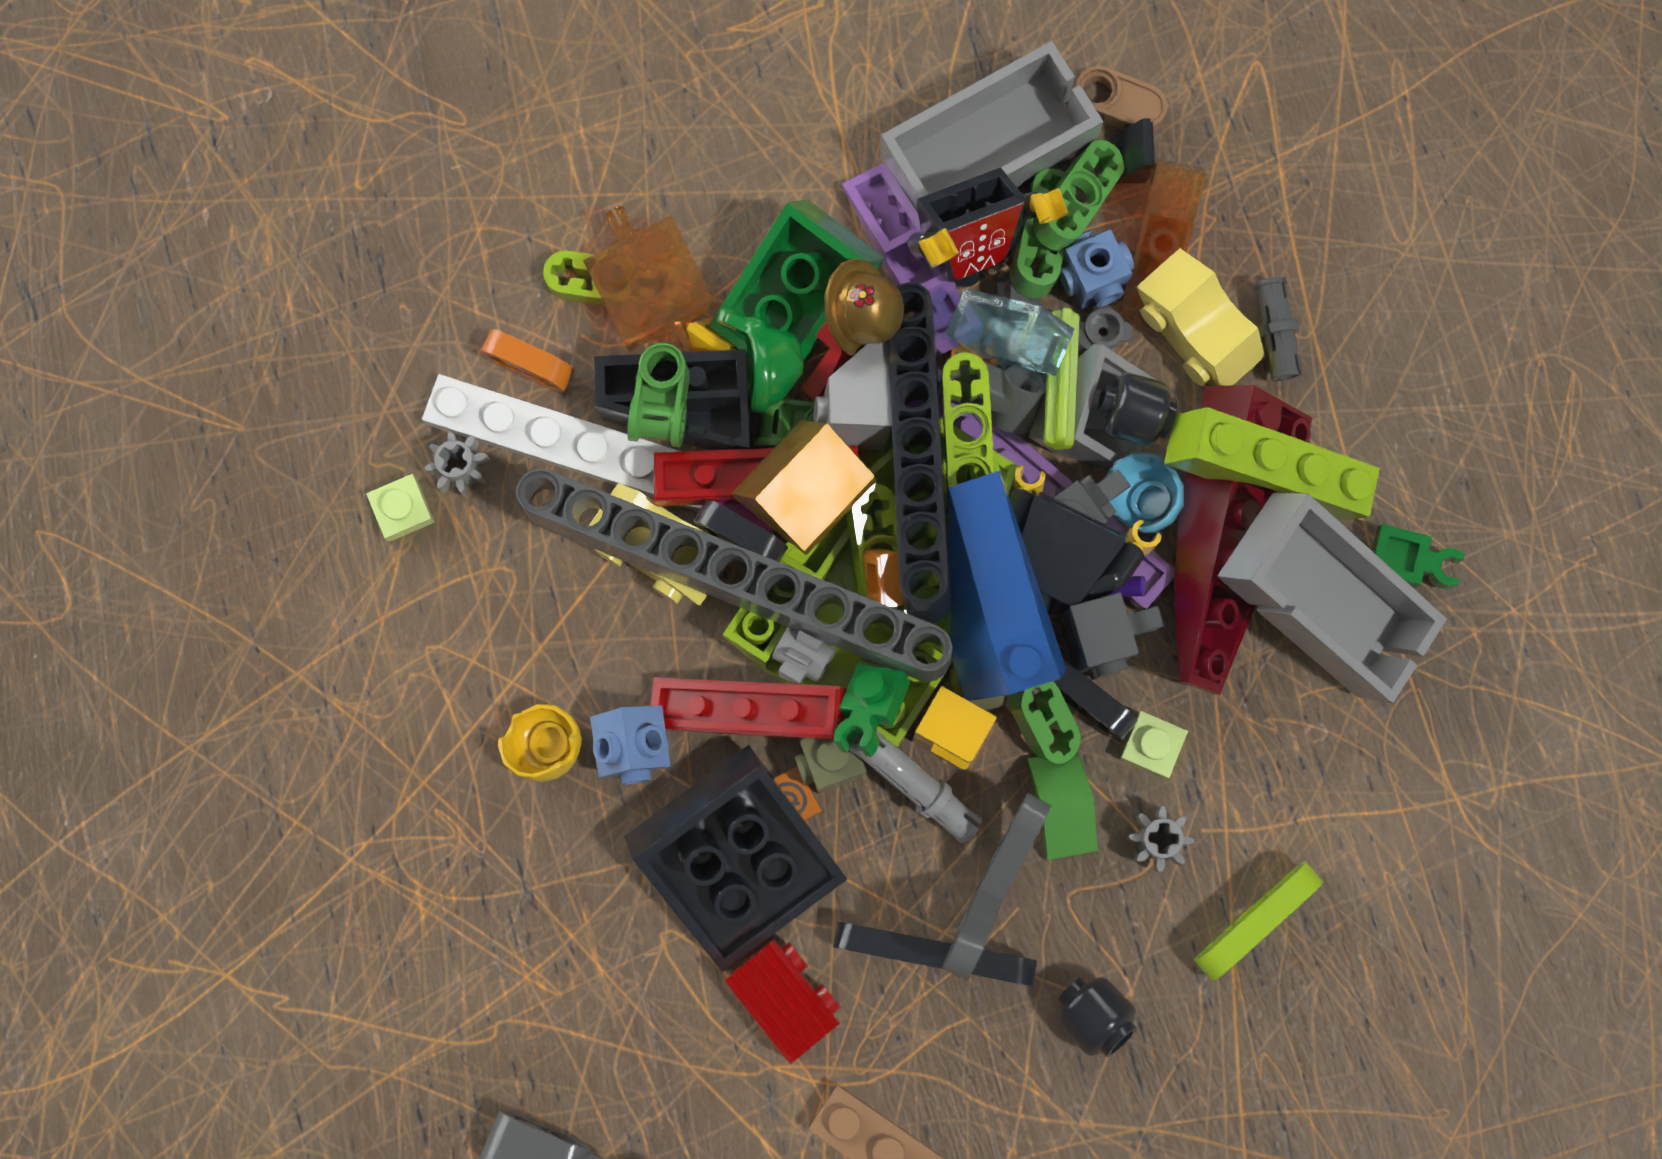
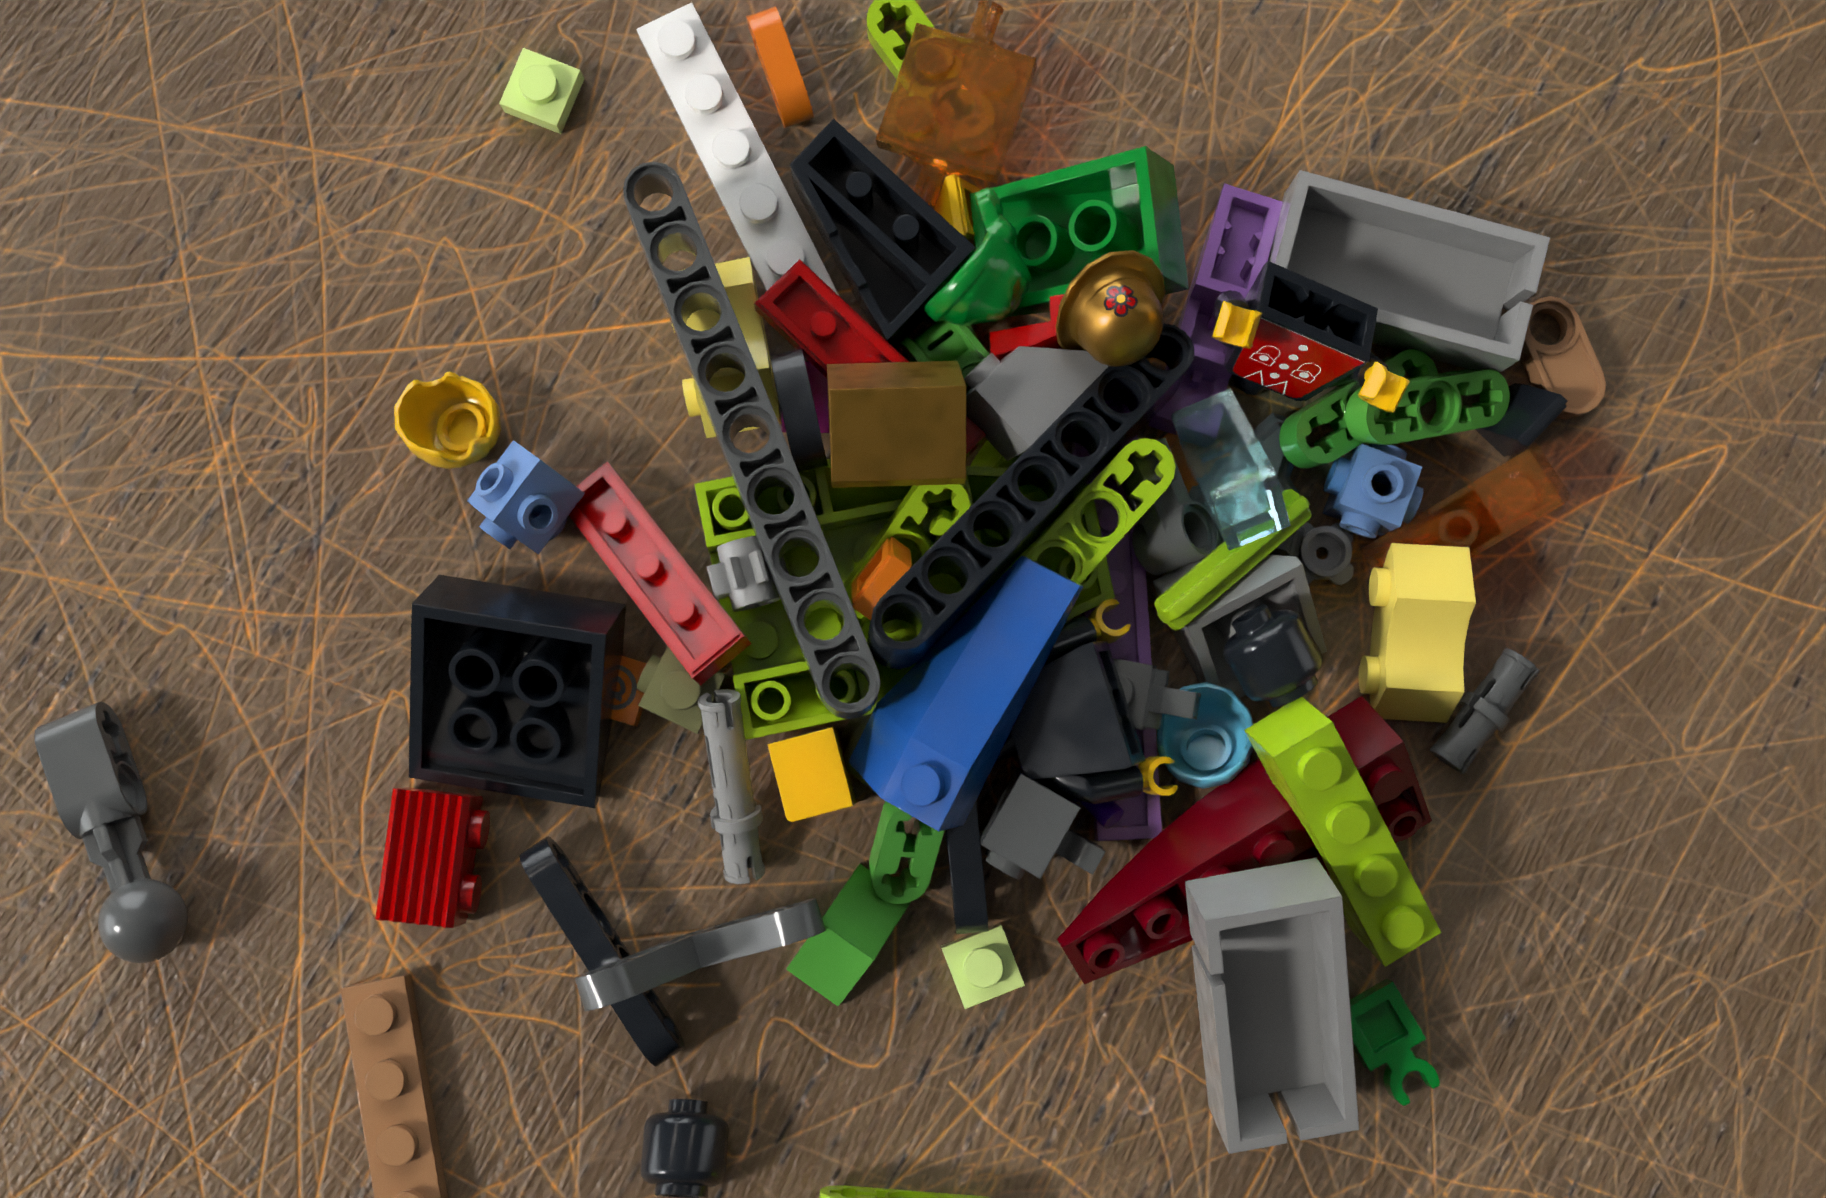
camera: 40 degrees right, 5 degrees up
light grey gear [425,432,491,497] -> none
bright green piece [628,343,690,447] -> none
green plate [834,664,910,757] -> none
light grey gear [1126,806,1194,872] -> none

